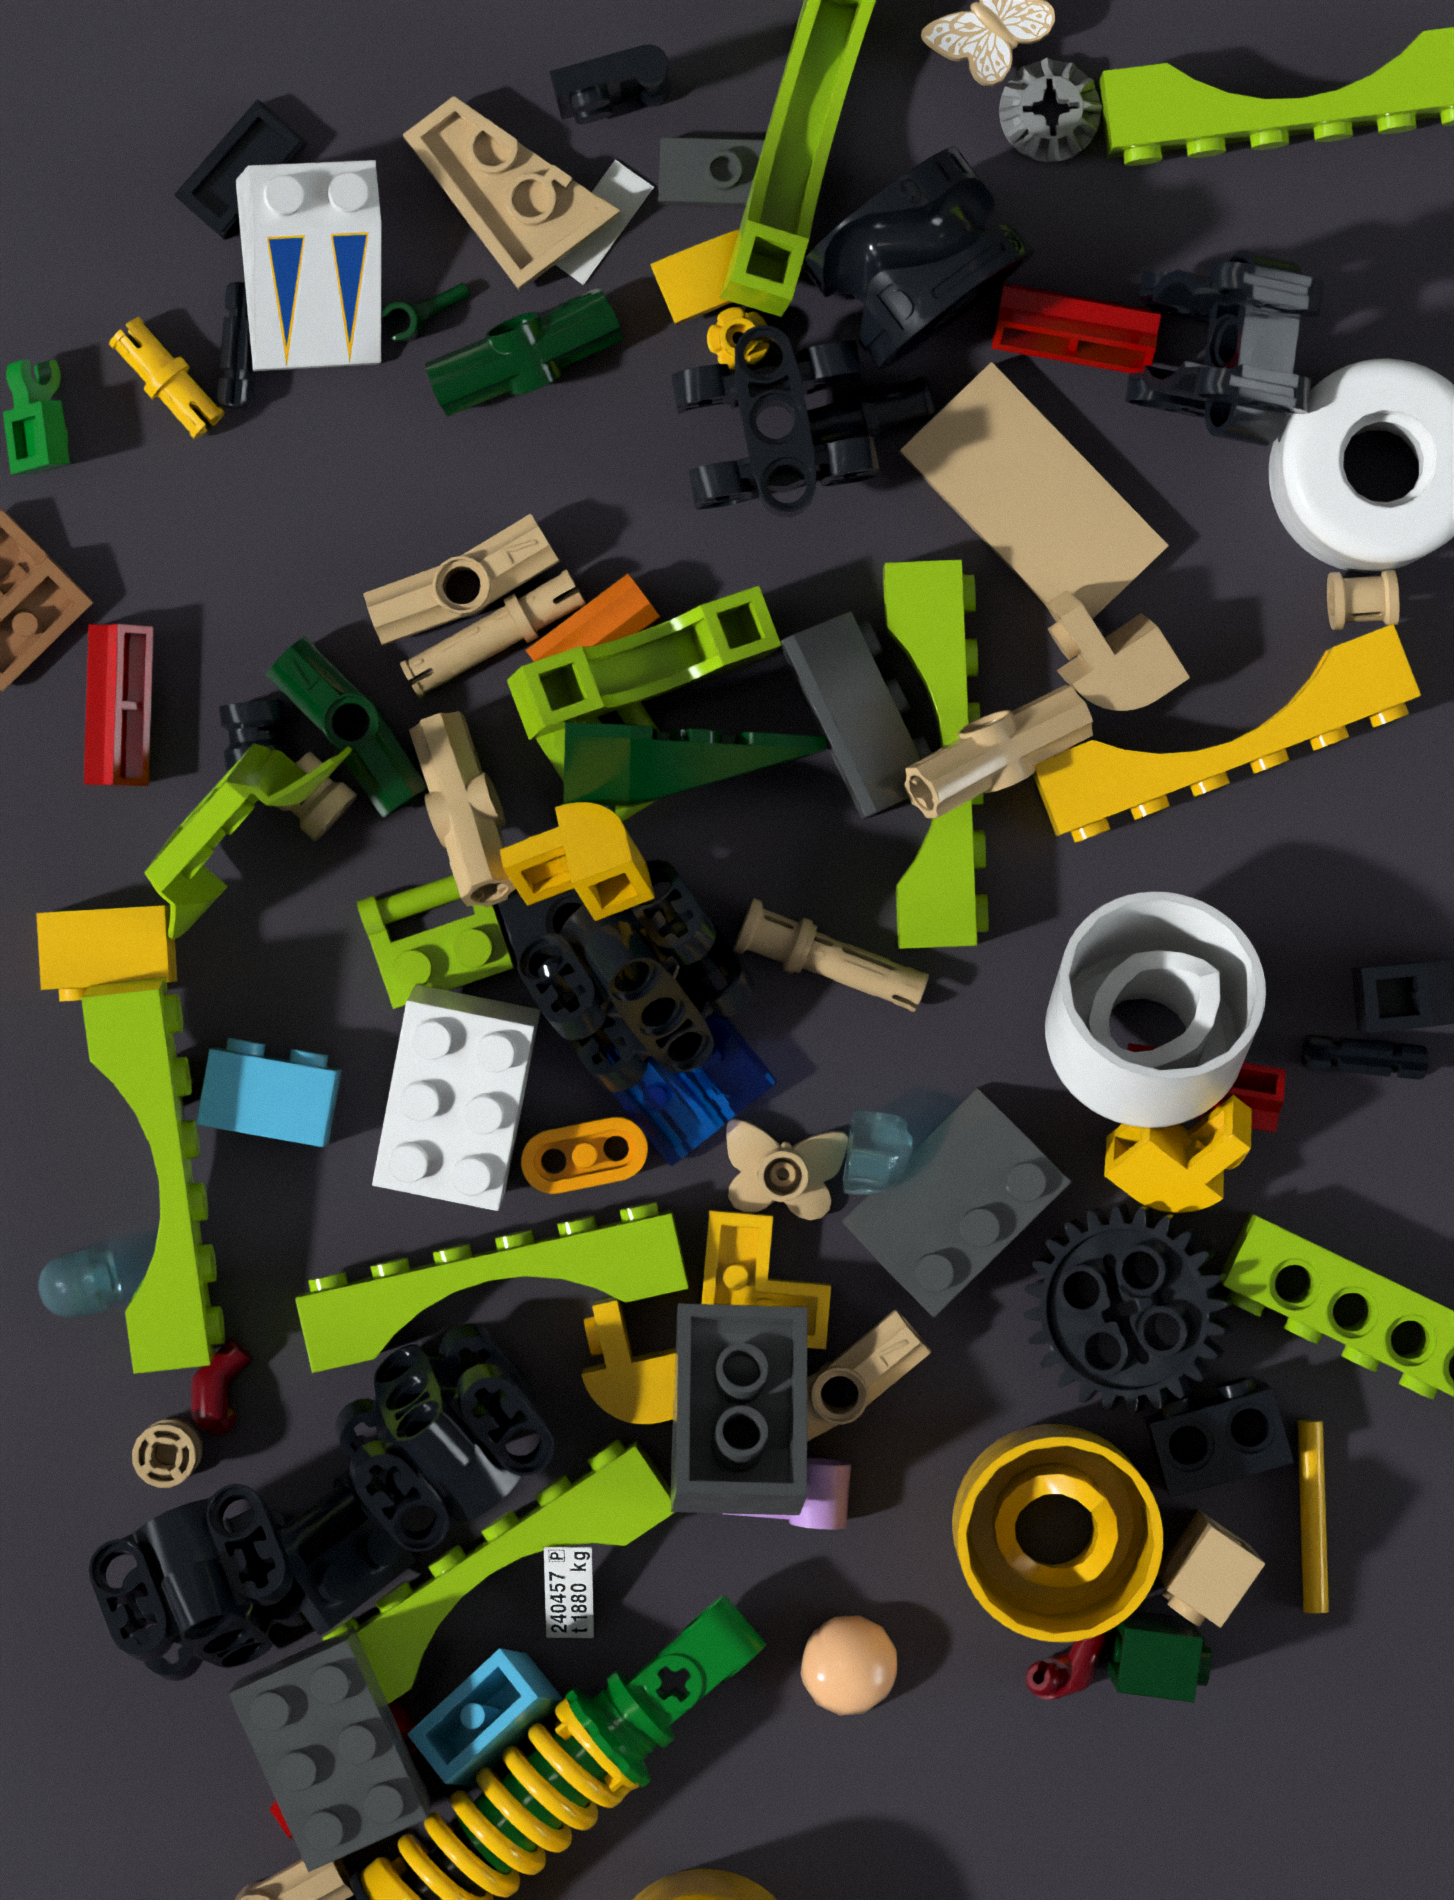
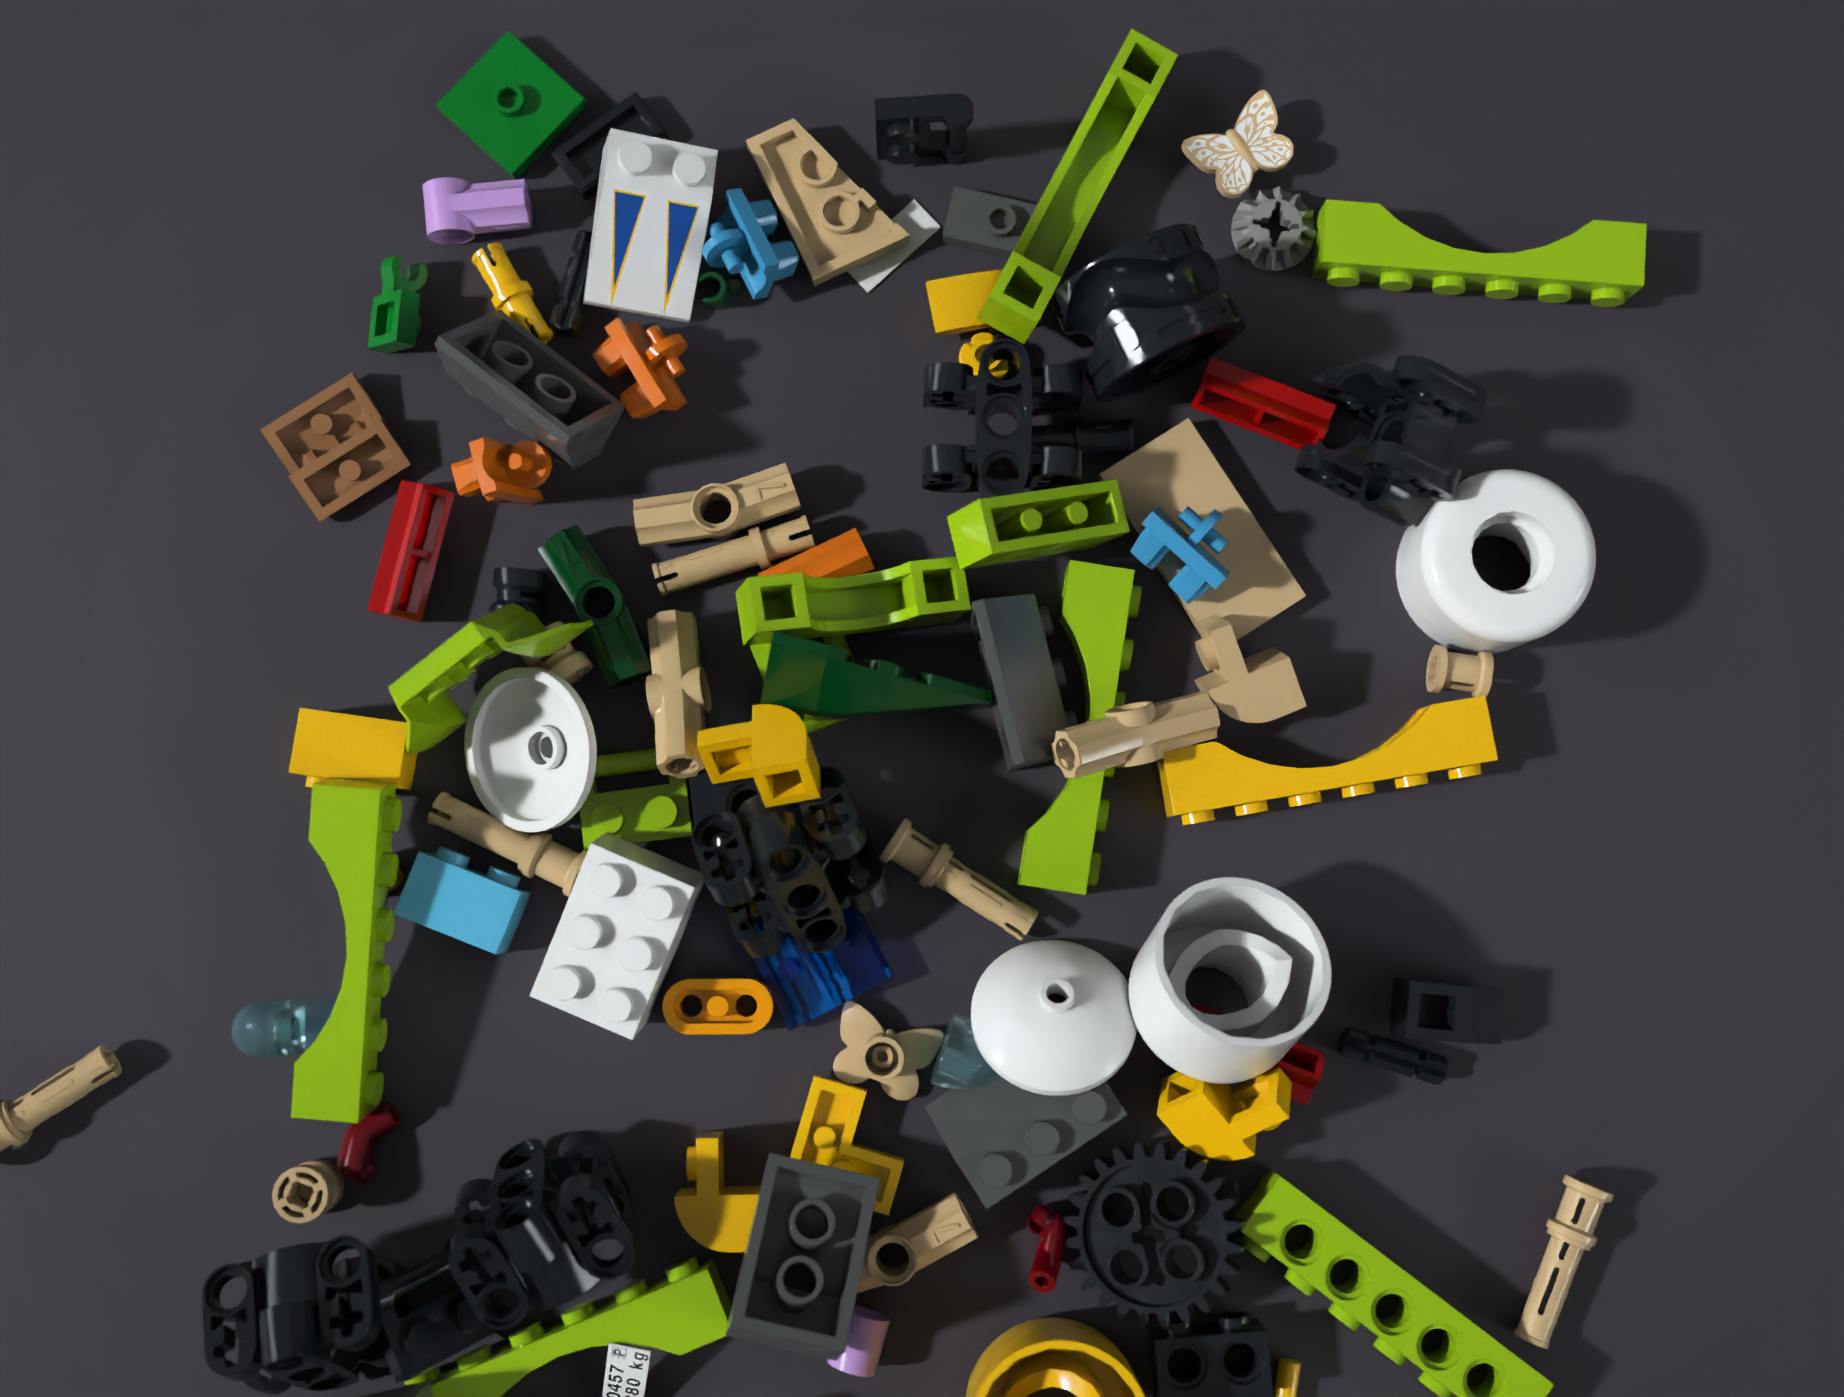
camera: 10 degrees right, 5 degrees down
lime arch [295,1202,689,1373] -> none
dark green piece [425,287,624,417] -> none
none -> lavender piece [423,177,533,245]
none -> tan pin [428,791,587,897]
none -> dark grey slope [435,309,625,470]
none -> green plate [436,31,587,180]
none -> orange hips [451,437,552,505]
none -> white dish [464,667,597,832]
none -> orange hips [593,318,688,419]
none -> dark azure hips [702,188,799,300]
none -> lime brick [947,479,1130,570]
none -> white dish [971,940,1137,1096]
none -> dark red arm [1027,1204,1066,1293]
none -> dark azure hips [1130,506,1230,604]

